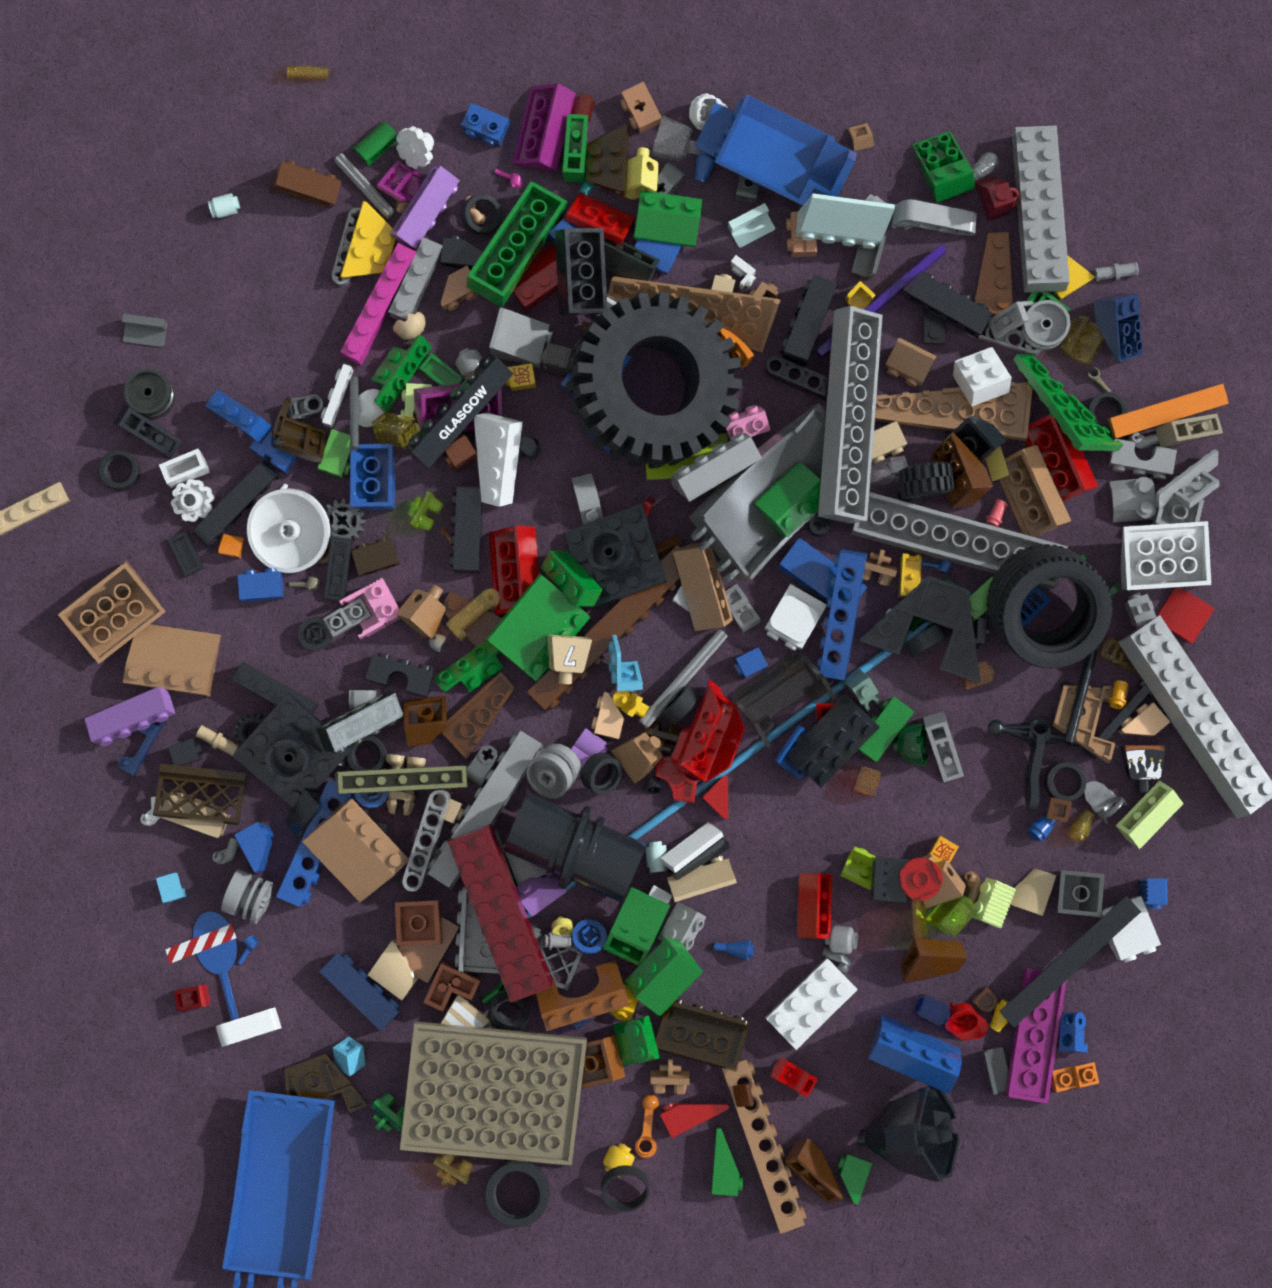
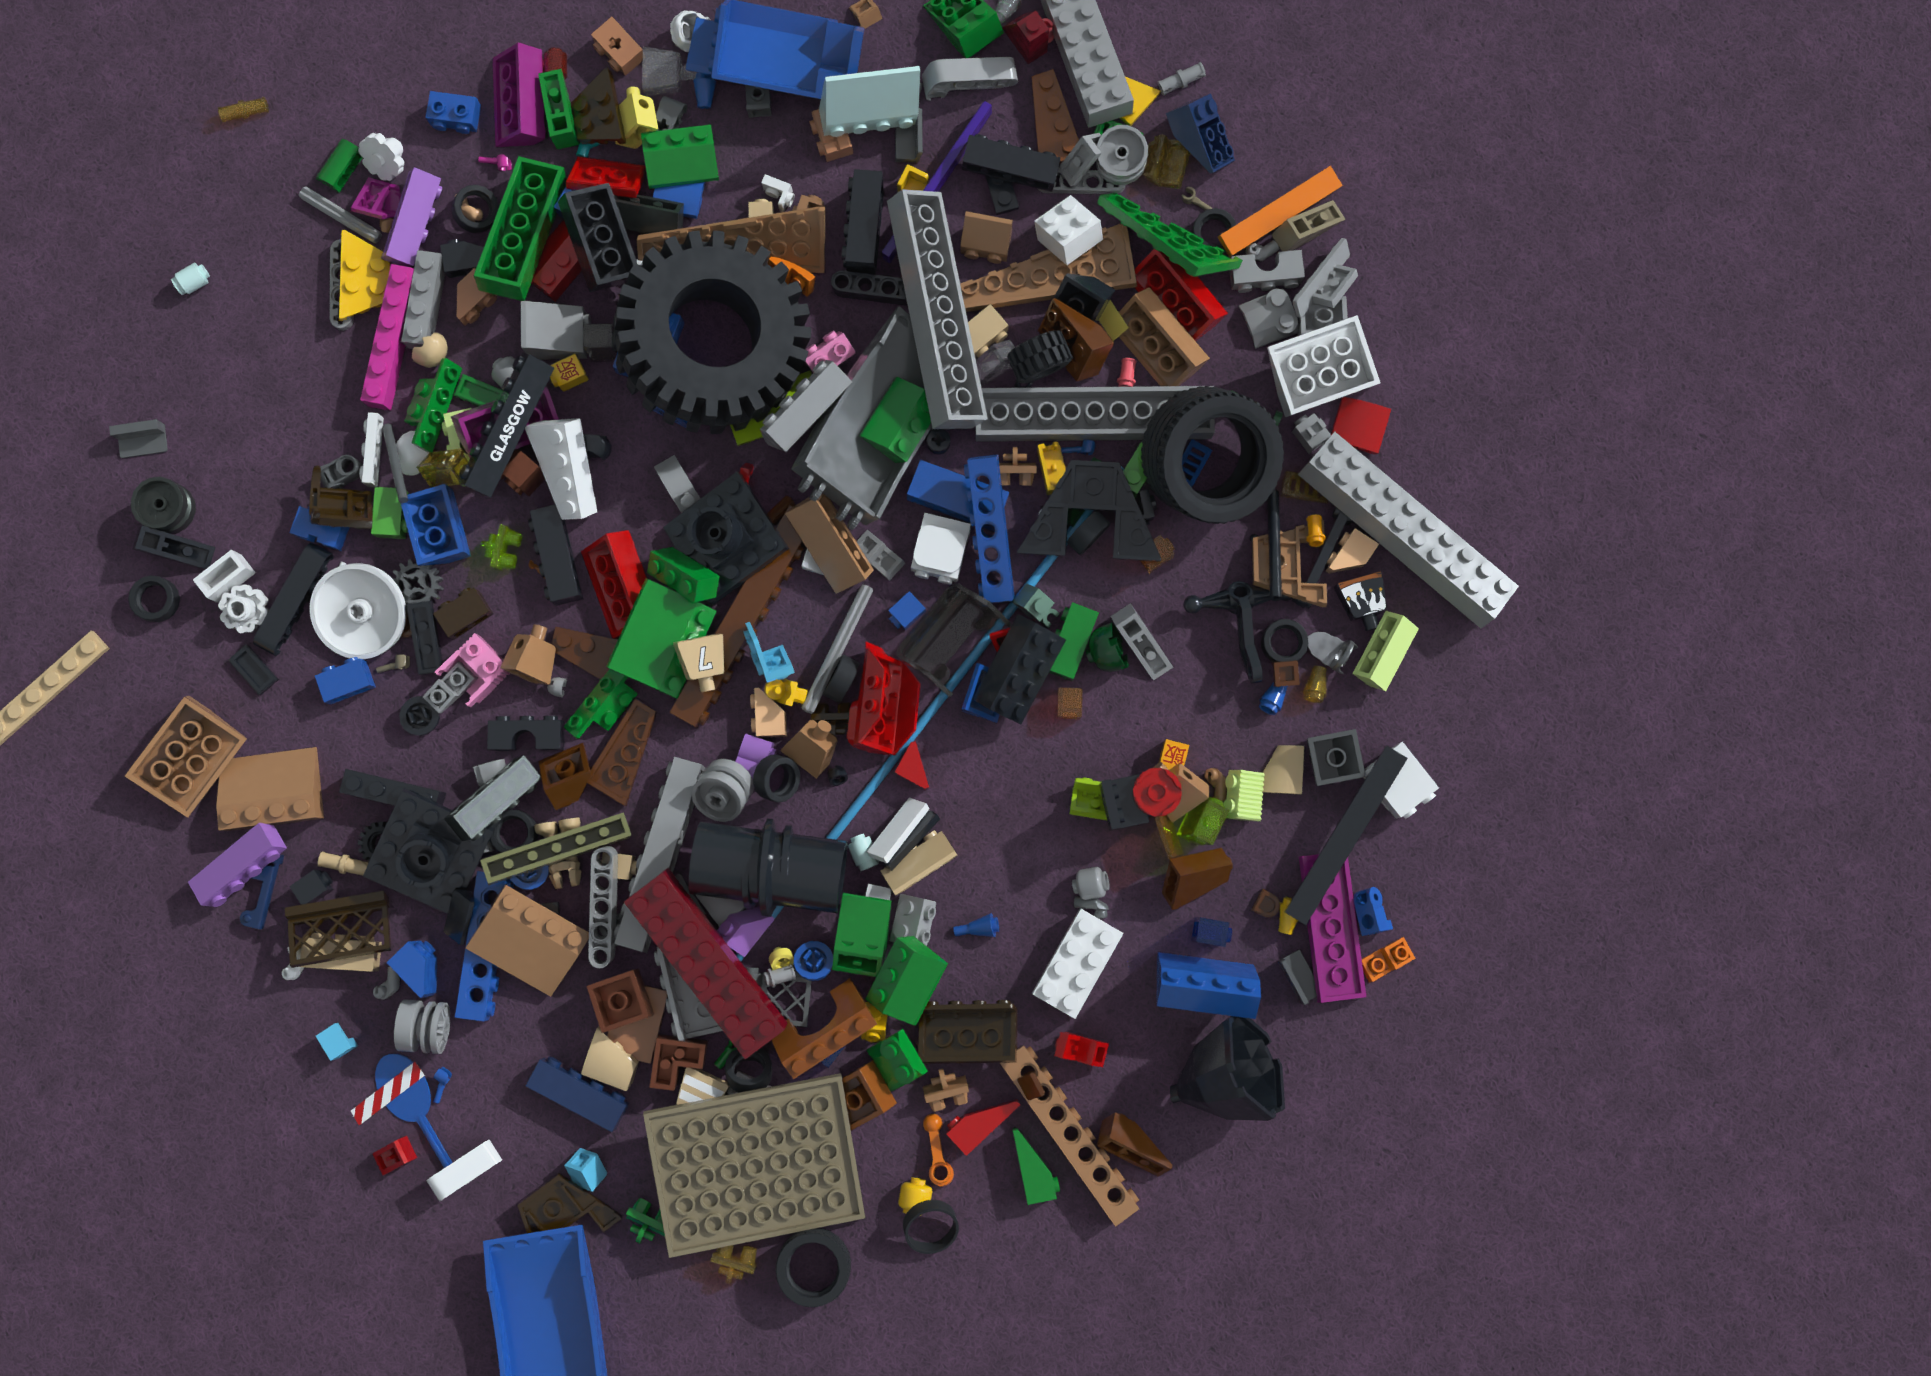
camera: 15 degrees left, 0 degrees up
blue arch [205,389,272,443] -> none
orange slope [218,534,244,558] -> none
reddish brown wedge [269,160,341,208] -> none
clear yellow leg [446,588,500,642] -> none
dark grey piece [466,745,498,786] -> none
red tile [655,756,698,804] -> none
light aqua panel [728,203,775,248] -> none
red brick [797,873,832,939] -> none
green slope [837,1153,872,1205] -> none
red piece [945,1002,989,1041] -> none
blue brick [1138,878,1167,909] -> none

